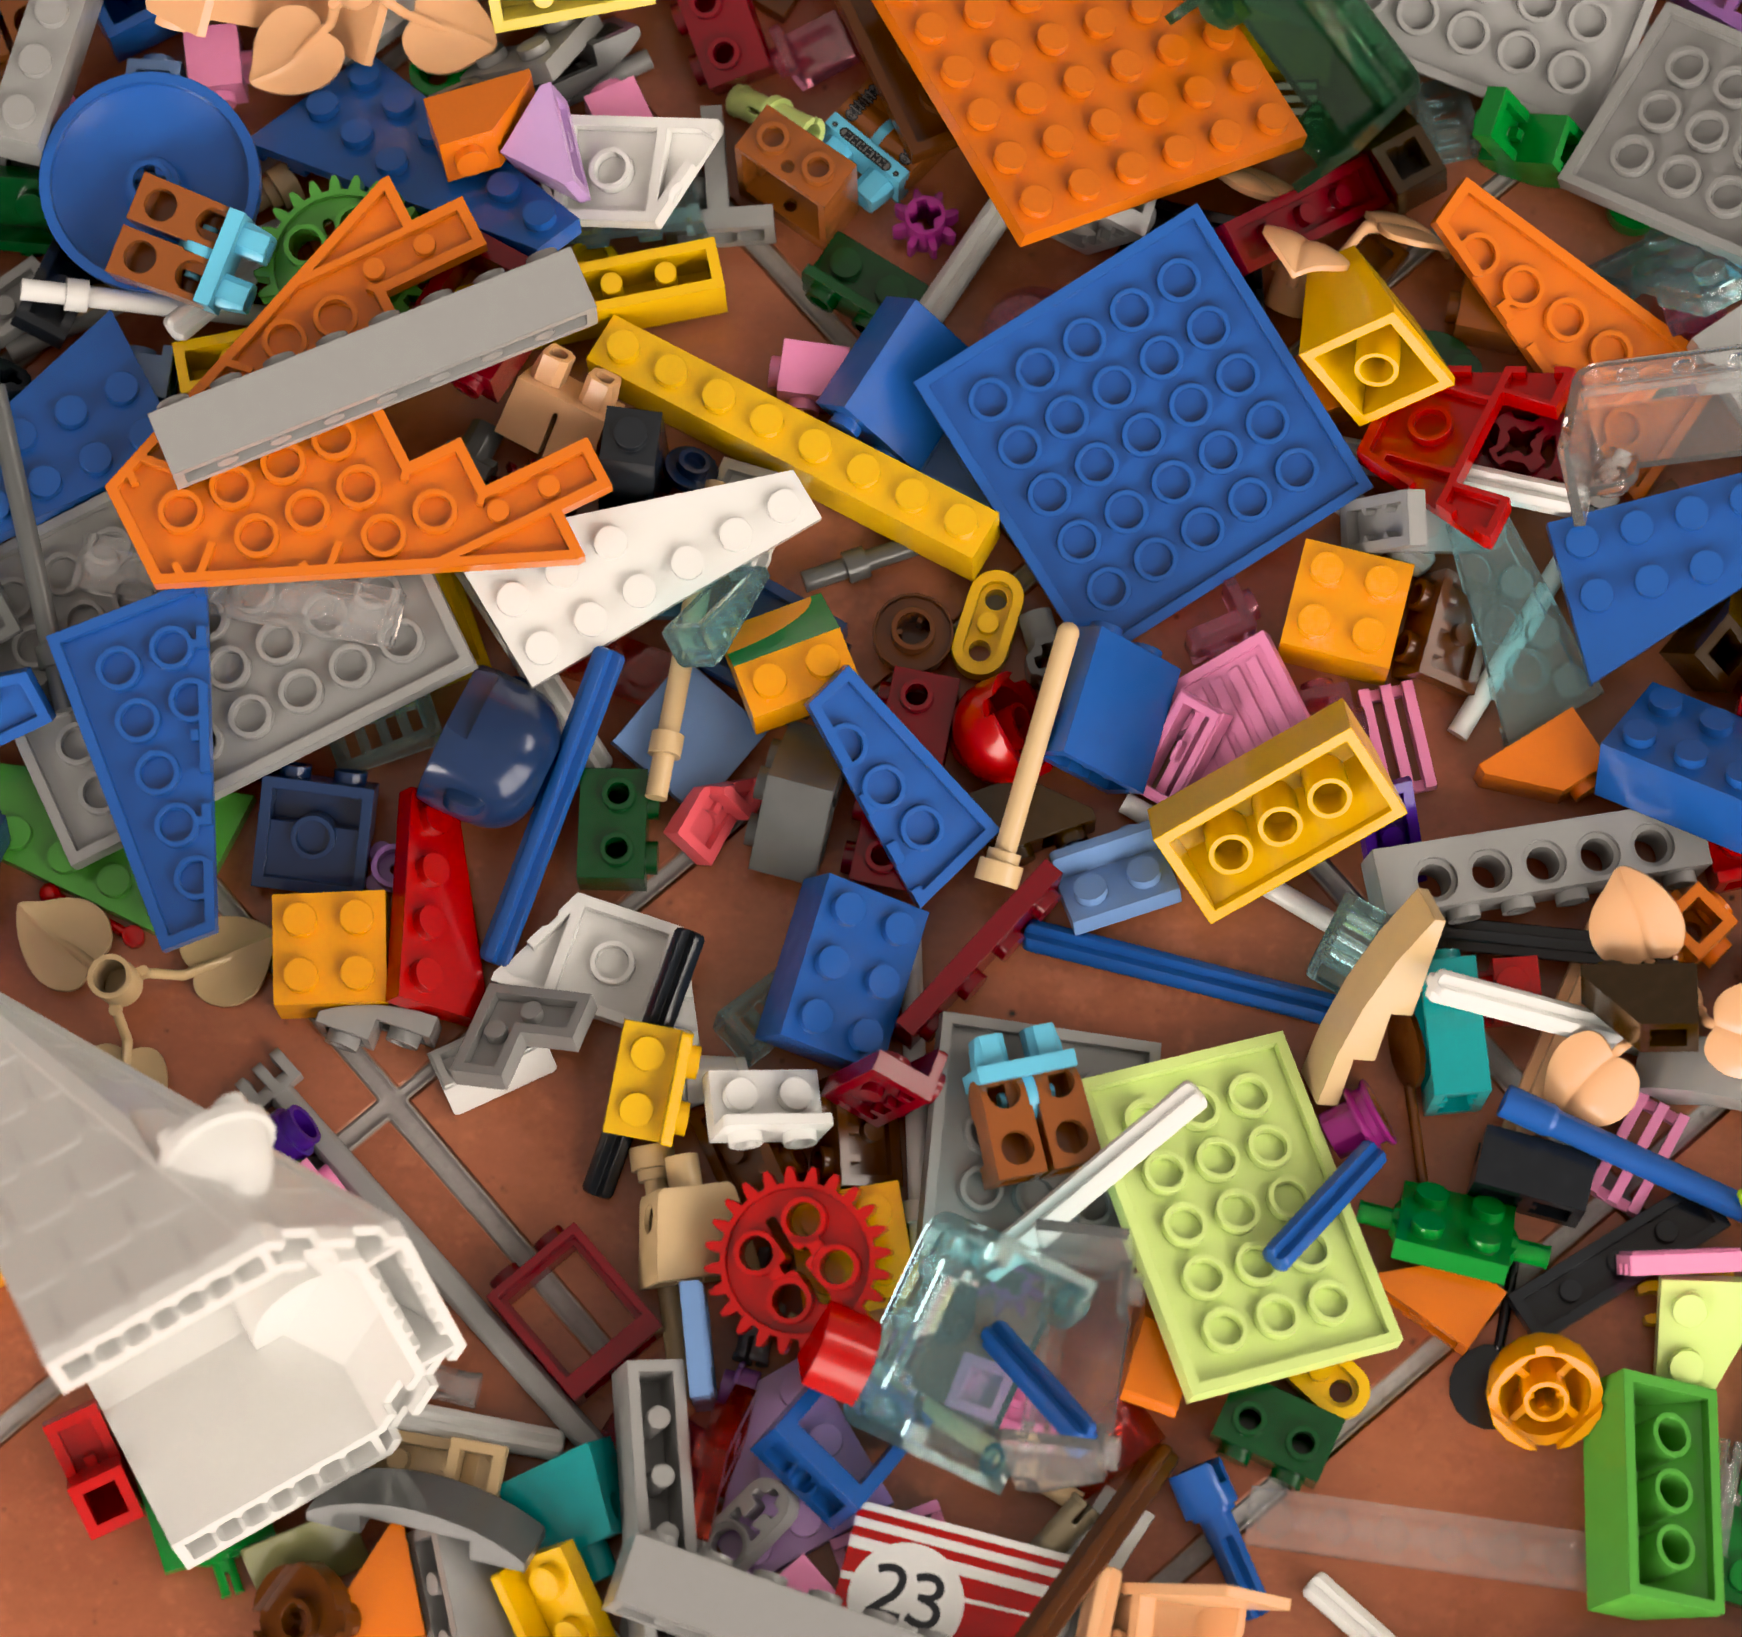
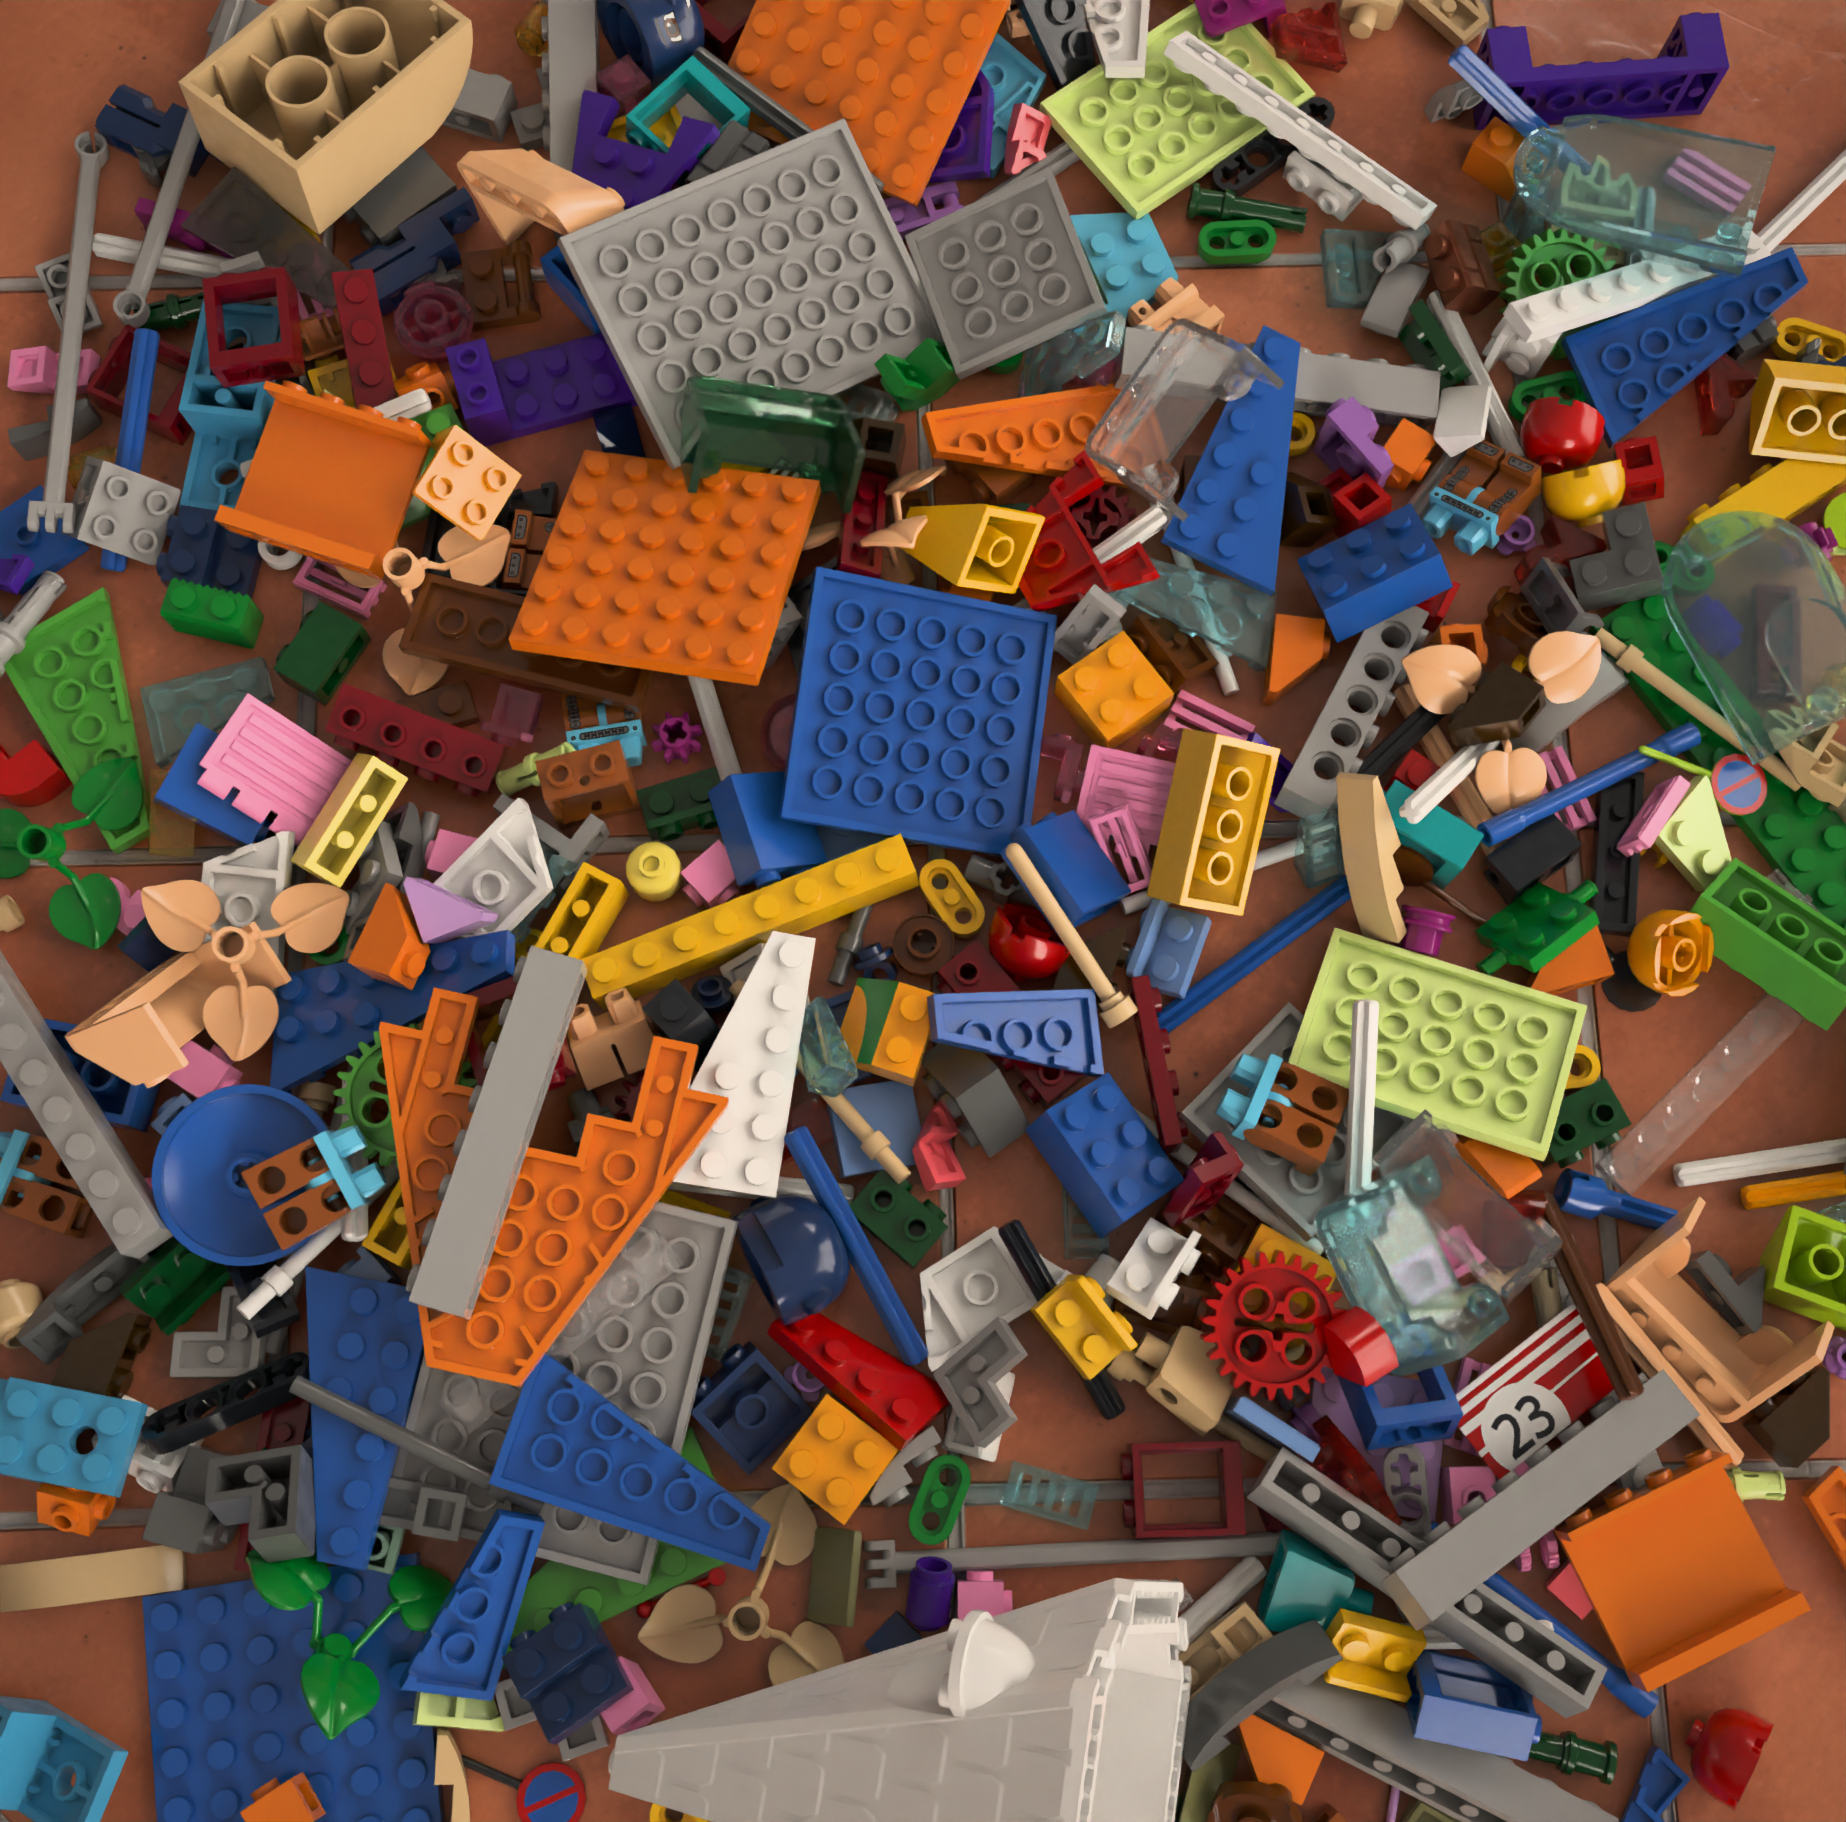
camera: 55 degrees left, 0 degrees up
blue axle [980,1320,1098,1450] -> none
blue axle [1262,1140,1387,1272] -> none
none -> light yellow head [626,842,683,902]
none -> olive slope [807,1526,862,1627]
none -> dark blue plate [852,942,898,981]
none -> green plate [908,1454,971,1545]
none -> clear light blue slope [1000,1460,1099,1530]

